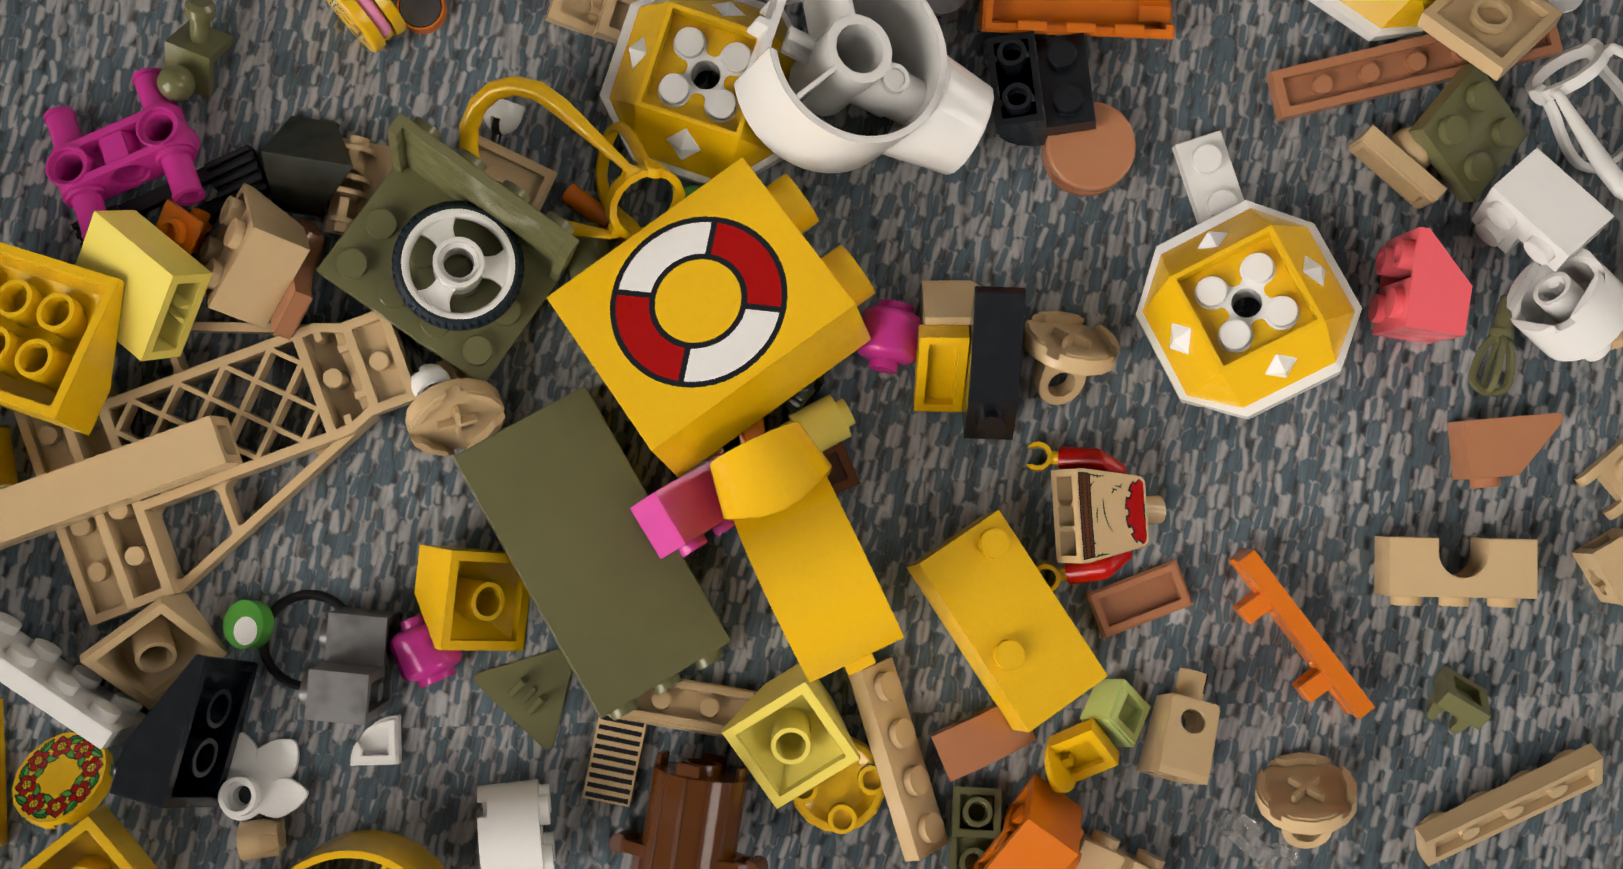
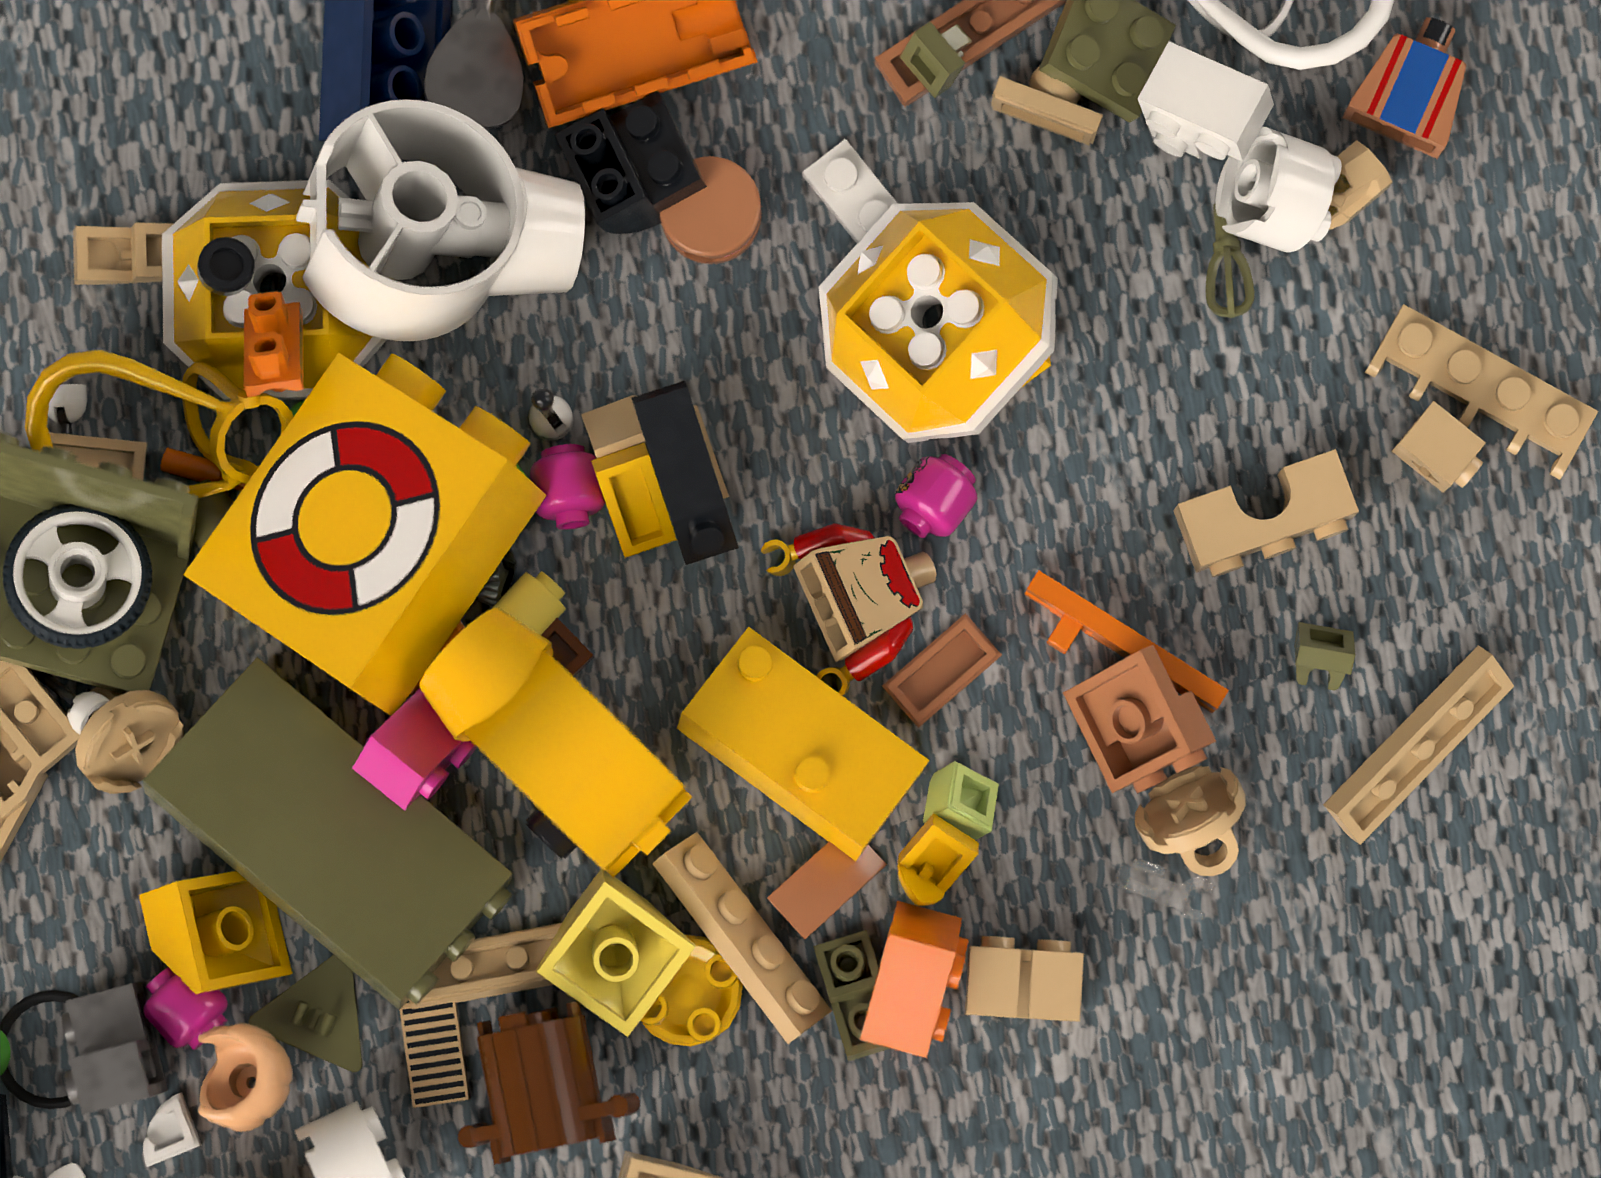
camera: 15 degrees left, 5 degrees down
tan tile [1022,311,1120,405] -> none
tan torso [1136,668,1220,785] -> none
coral slope [1368,227,1472,344] -> none
nougat slope [1447,412,1563,488] -> none
none -> black tile [197,237,255,296]
none -> light nougat piece [198,1023,293,1132]
none -> orange hips [244,291,304,397]
none -> black tile [526,807,578,859]
none -> white hinge [529,388,574,441]
none -> dark pink head [895,454,977,538]
none -> olive tile [900,22,972,98]
none -> nougat plate [1063,645,1217,794]

